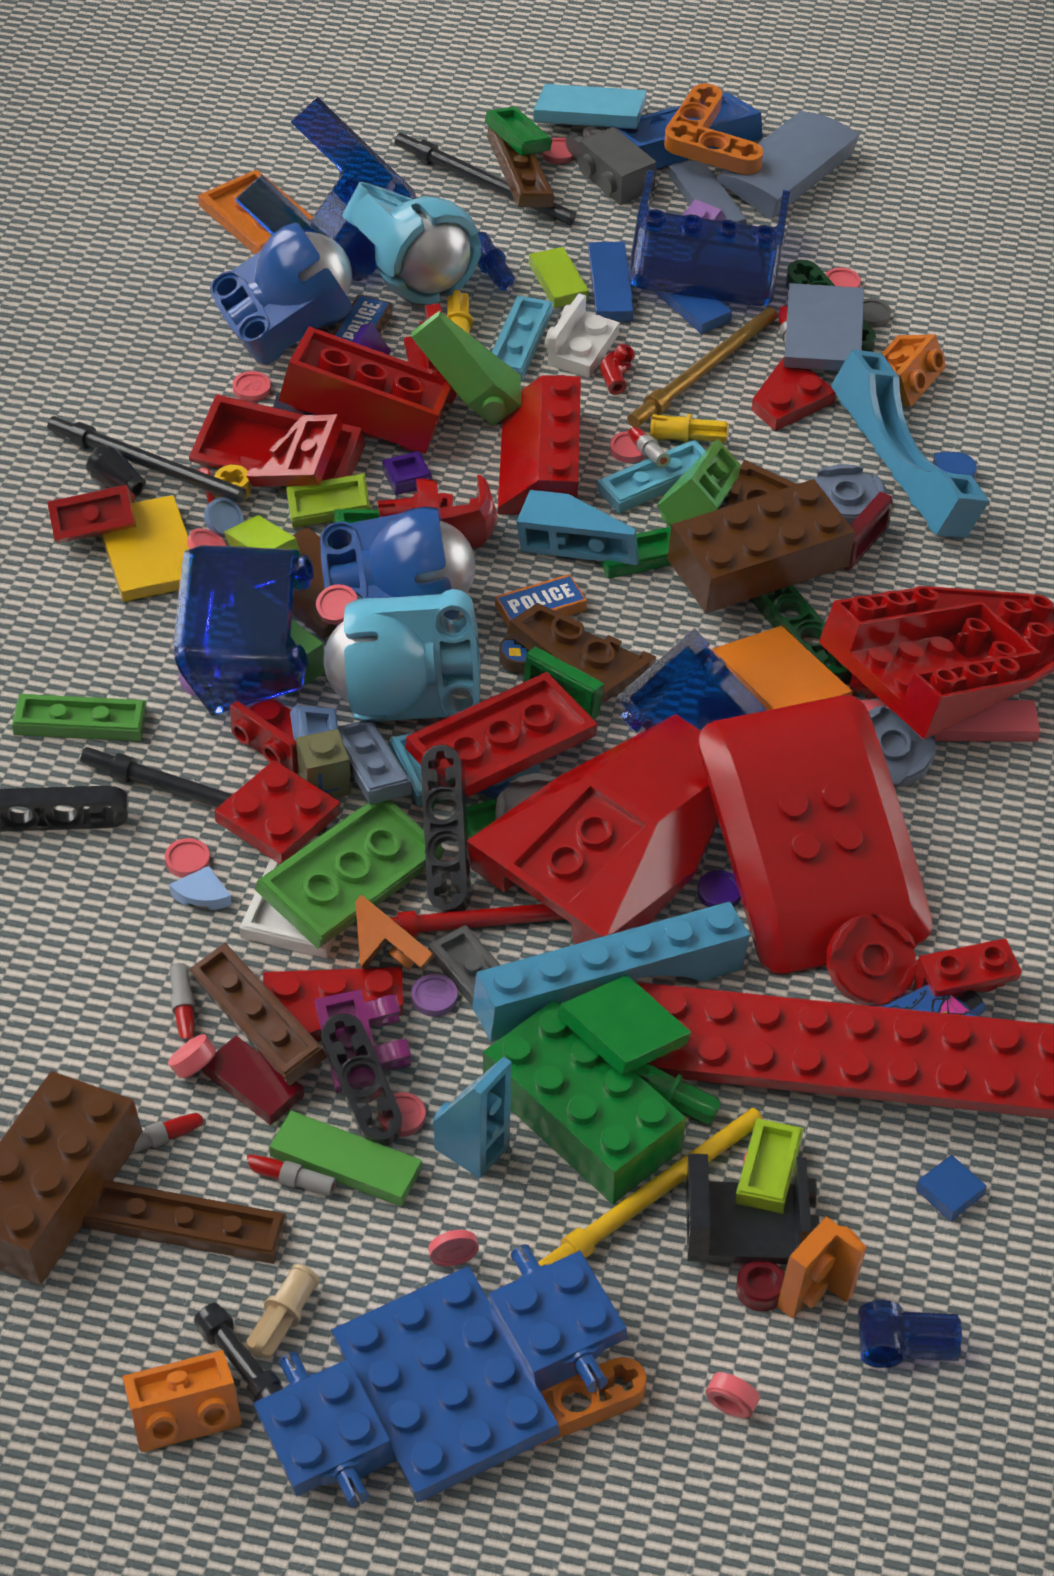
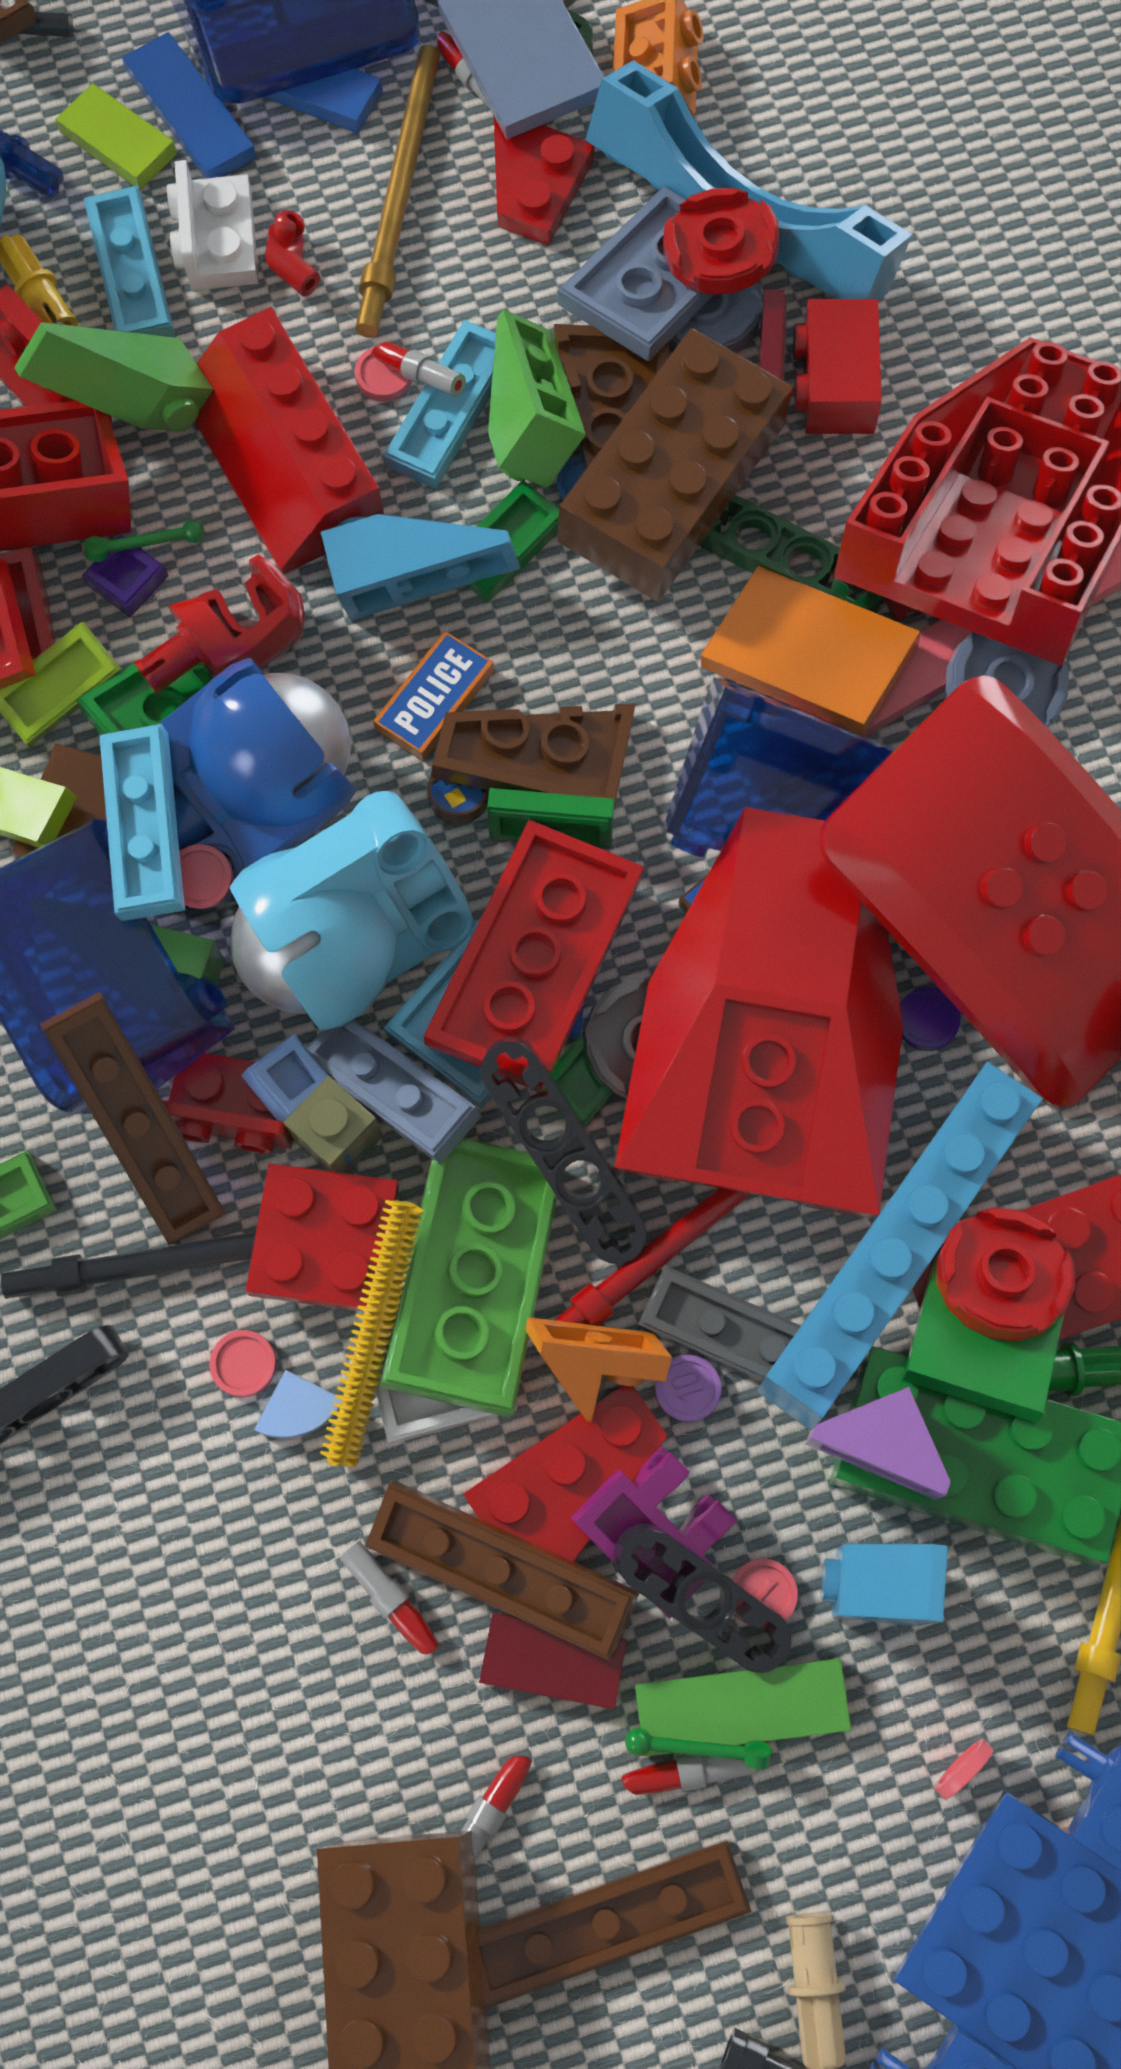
camera: 25 degrees left, 25 degrees up
coral tile [168,1034,216,1078] -> none
yellow axle [650,413,729,443] -> none
blue tile [933,452,977,479] -> none
none -> reddish brown tile [40,991,226,1246]
none -> green hinge [84,520,205,562]
none -> medium azure tile [99,724,185,921]
none -> yellow axle [320,1200,424,1467]
none -> sand blue tile [557,186,715,362]
none -> green hinge [625,1728,772,1770]
none -> red tile [663,188,779,294]
none -> red brick [793,299,882,434]
none -> medium lavender slope [805,1387,951,1500]
none -> red tile [936,1208,1075,1342]

